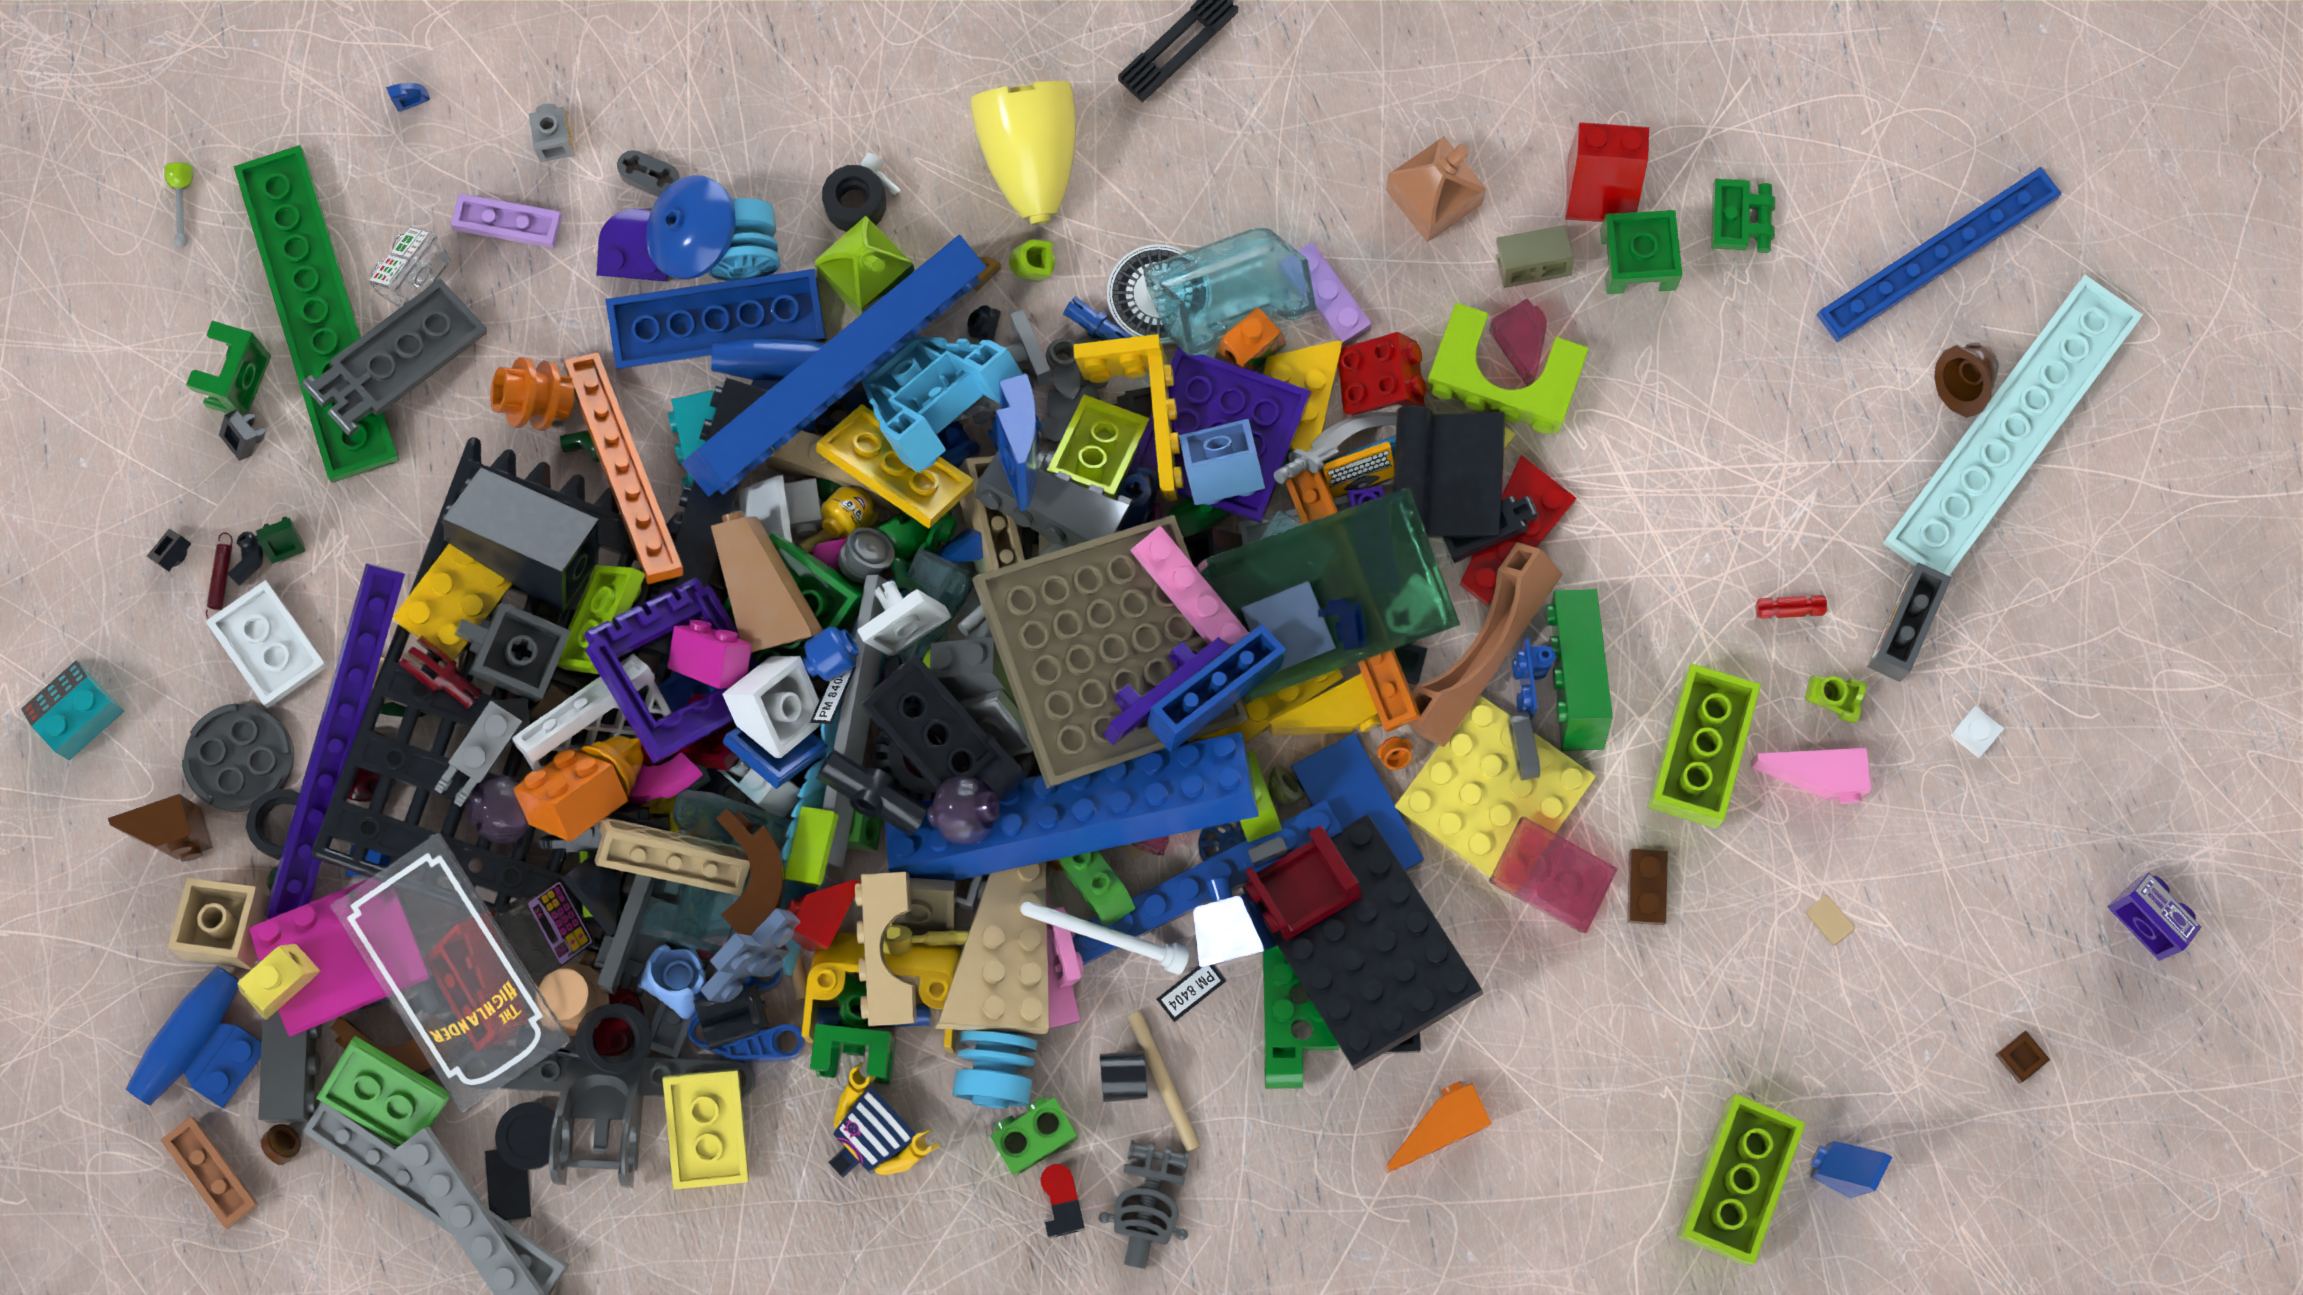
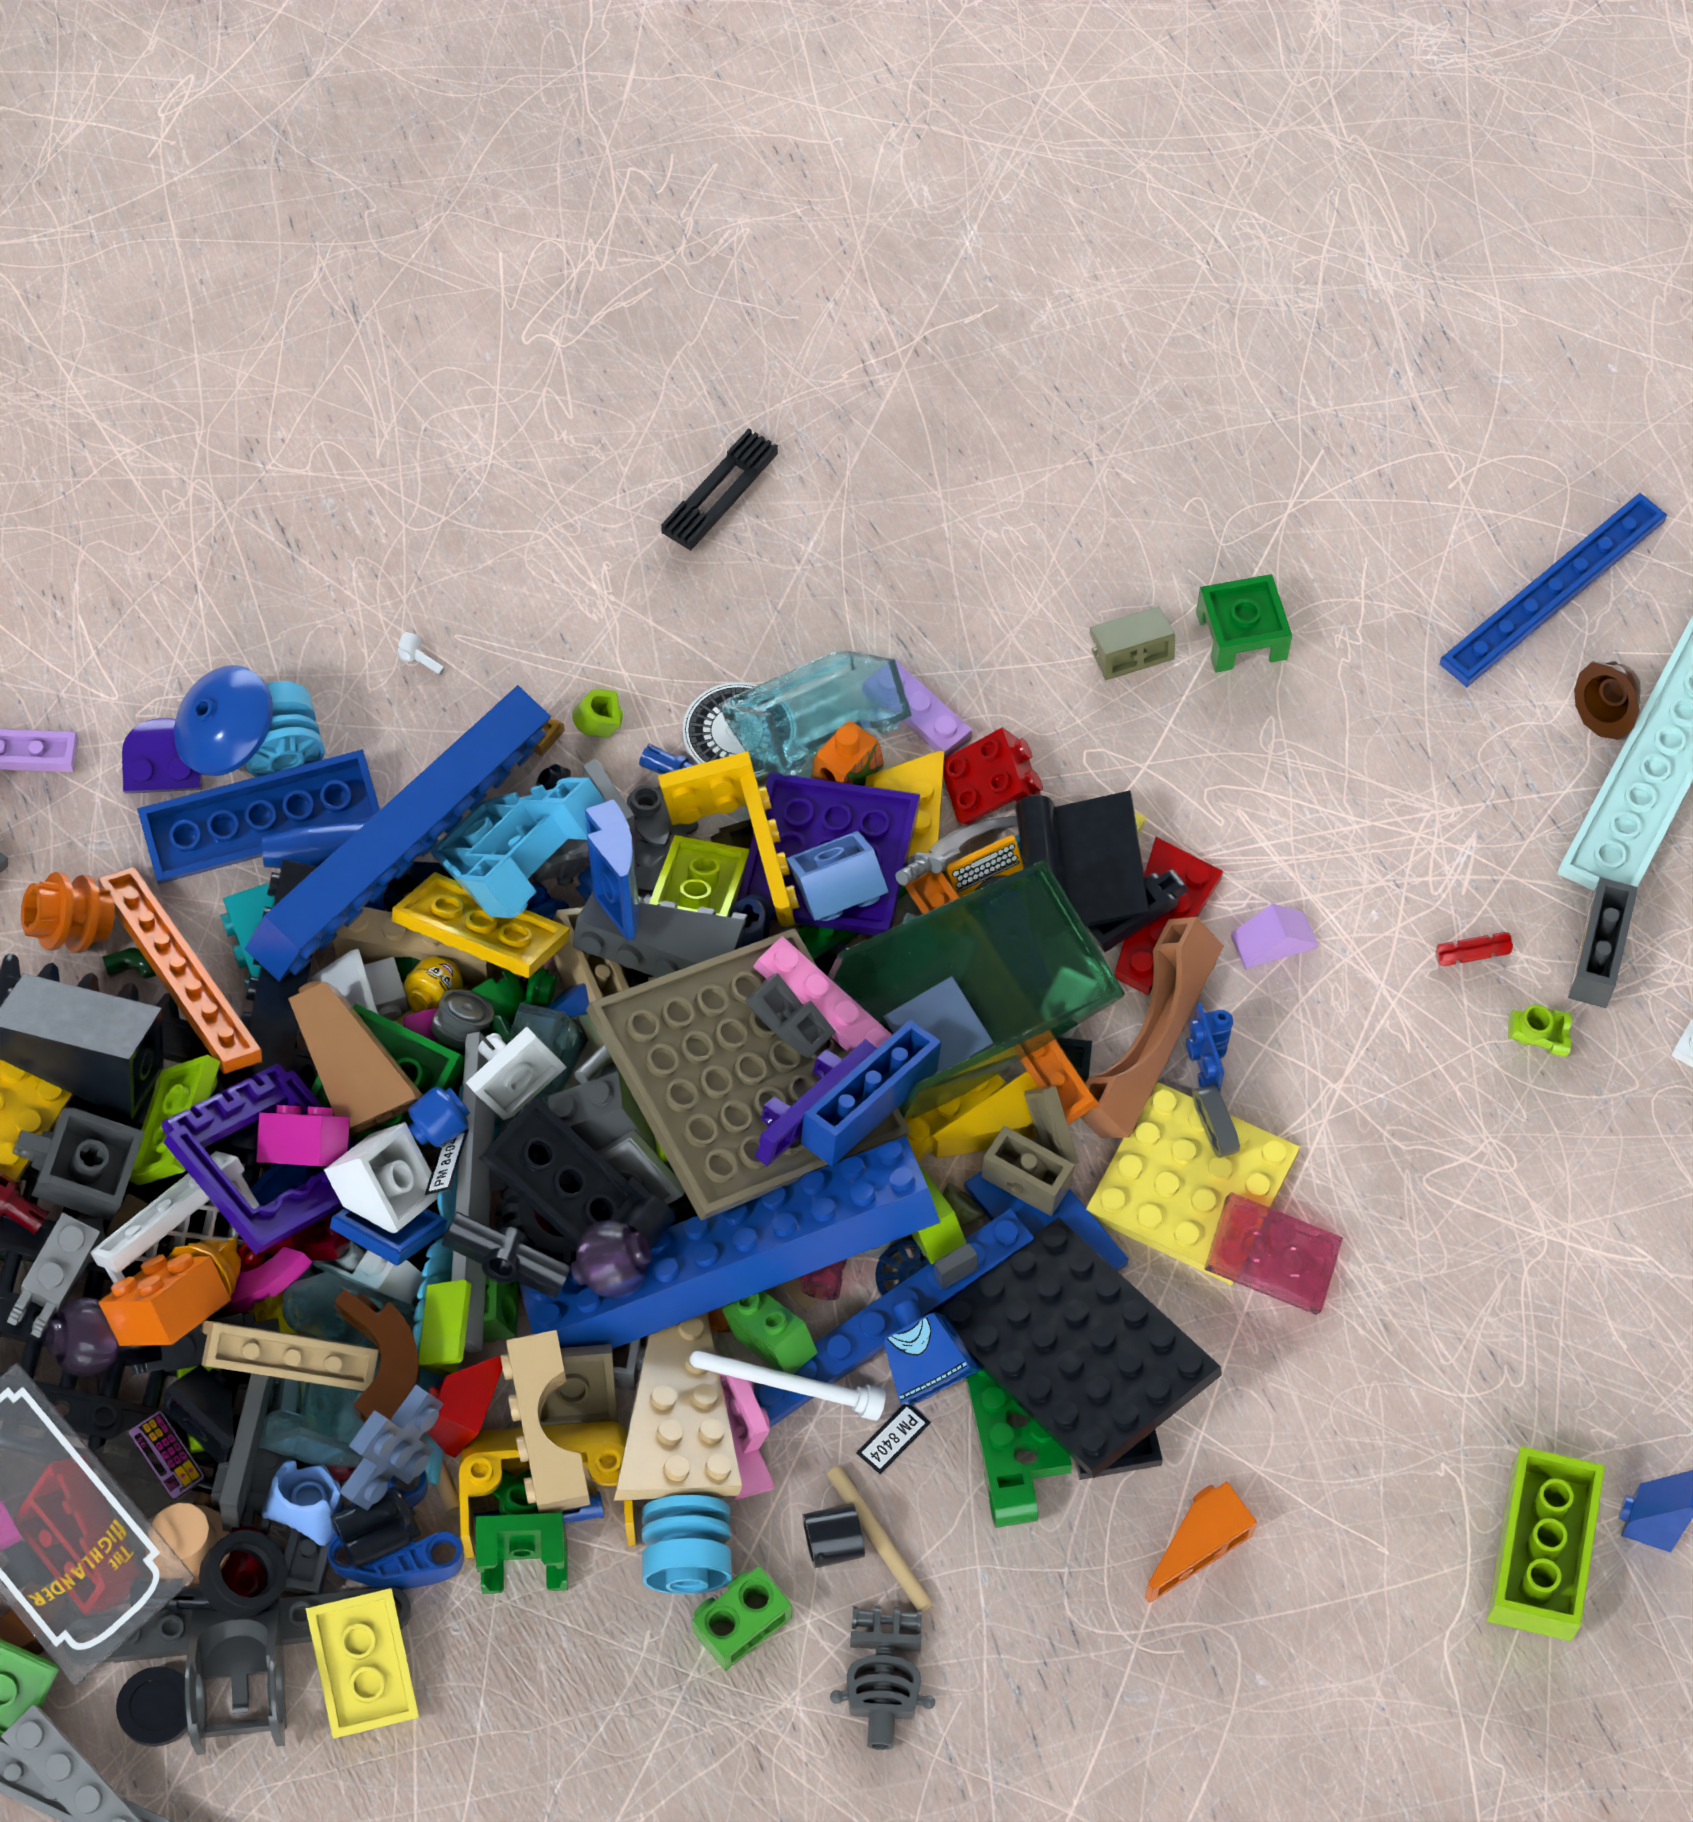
camera: 10 degrees left, 15 degrees down
black sticker [485,1150,531,1220] -> none
light grey brick [528,104,575,162] -> none
dark grey beam [617,150,681,197] -> none
lime piece [814,216,915,317] -> none
black tyre [822,165,886,232] -> none
torso [828,1062,940,1178] -> none
light yellow piece [883,925,969,955] -> none
light yellow cylinder [970,81,1076,225] -> none
leg [1040,1164,1085,1239] -> none
dark red panel [1244,825,1363,941] -> none
clear blue bracket [1317,598,1367,650] -> none
orange plate [1377,736,1412,770] -> none
nougat piece [1386,136,1486,242] -> none
lime arch [1426,302,1589,434] -> none
clear pink slope [1489,298,1547,386] -> none
green wedge [1545,589,1613,751] -> none
red slope [1565,122,1650,222] -> none
reddish brown plate [1627,849,1668,925] -> none
lime brick [1646,663,1761,829] -> none
green plate [1711,178,1775,253] -> none
bright pink slope [1751,748,1871,804] -> none
tan sticker [1806,895,1855,945] -> none
none -> dark grey slope [745,973,836,1058]
none -> dark tan brick [981,1126,1075,1217]
none -> dark tan tile [1024,1086,1079,1165]
none -> lavender slope [1231,904,1318,969]

